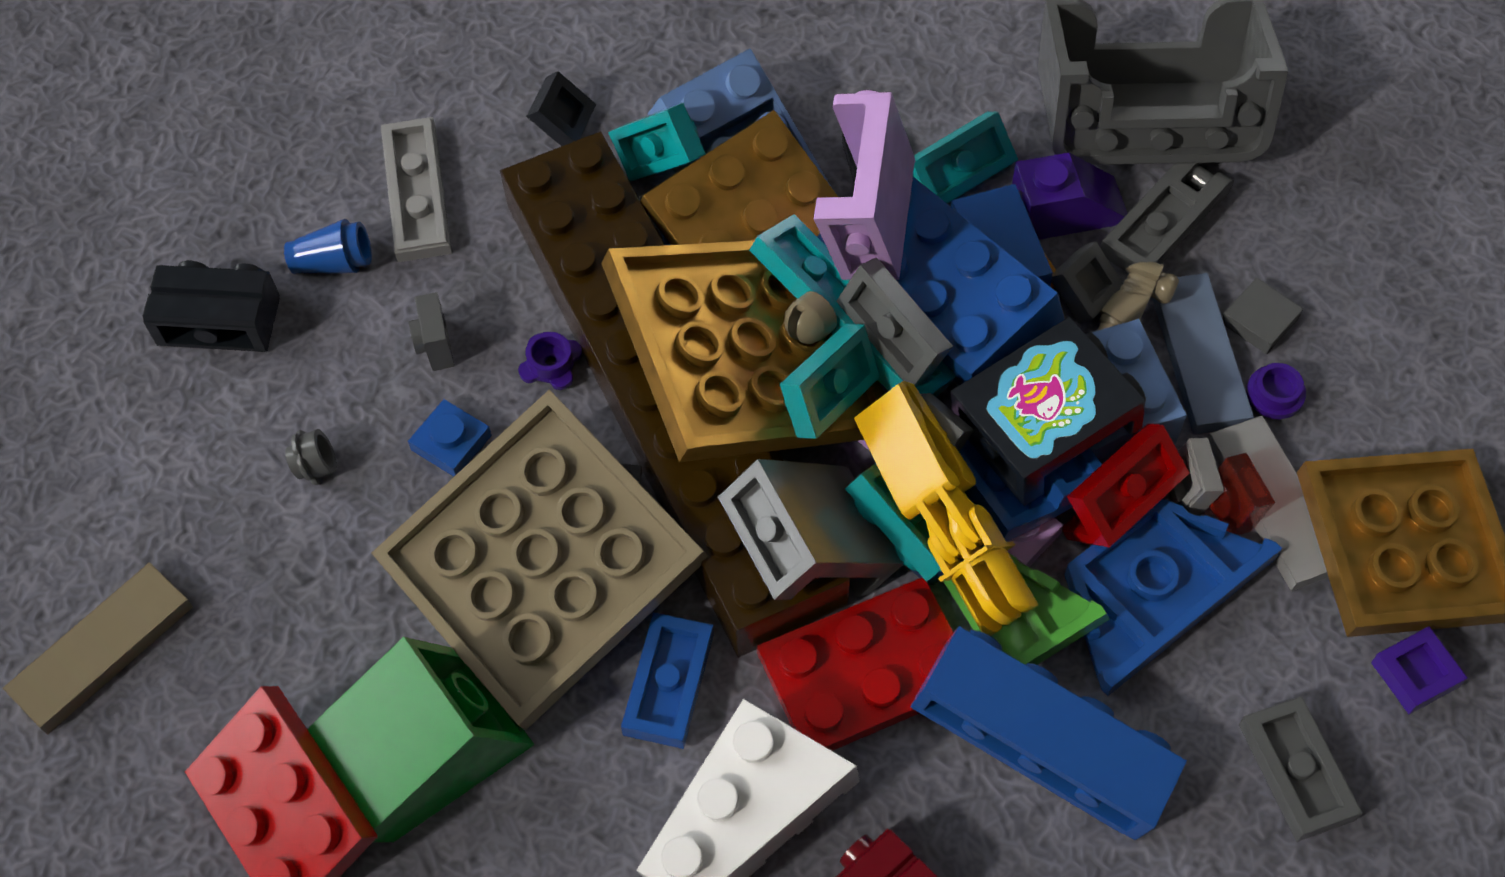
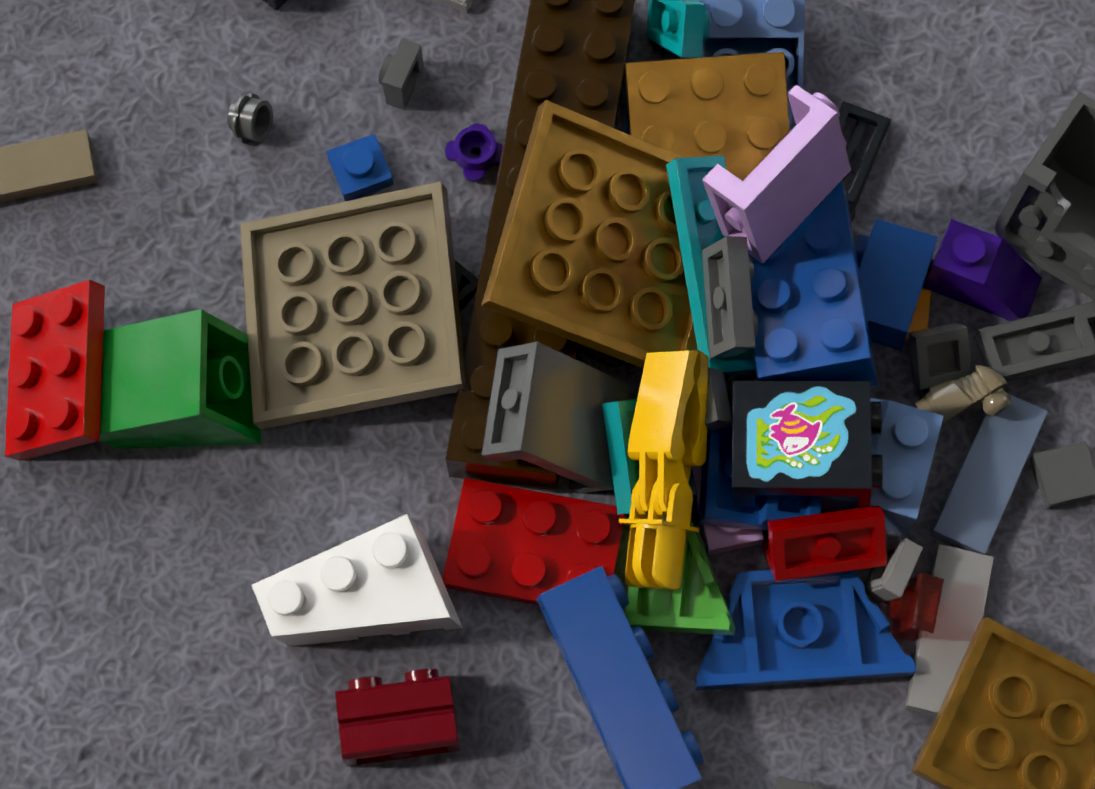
camera: 35 degrees right, 10 degrees up
blue plate [621,612,714,749] -> none
teal plate [780,324,880,439] -> none
dark tan hinge [784,291,837,345] -> none
teal plate [913,111,1018,203] -> none
dark purple plate [1246,363,1306,419] -> none

